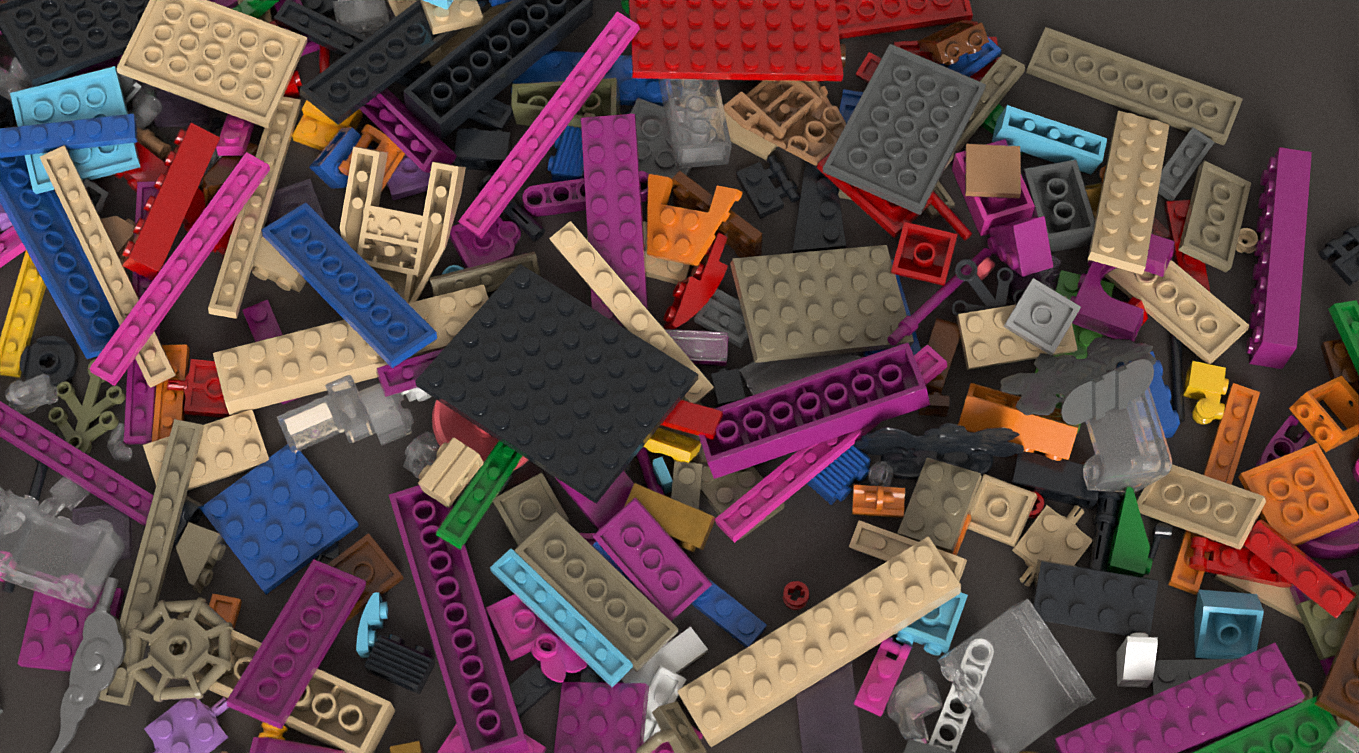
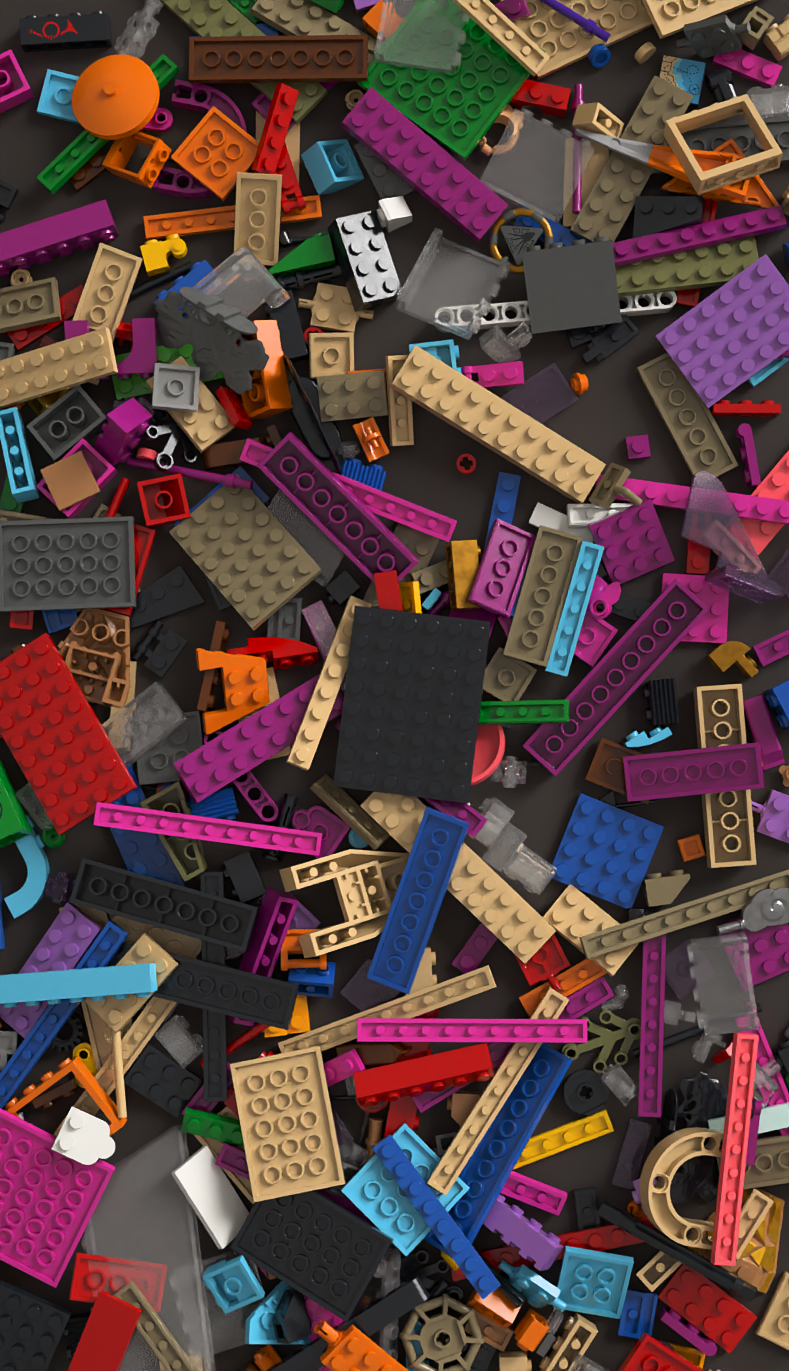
camera: 120 degrees left, 20 degrees up
dark tan plate [127,597,233,702] -> none
tan brick [418,438,484,508] -> none
none -> red plate [216,386,254,430]

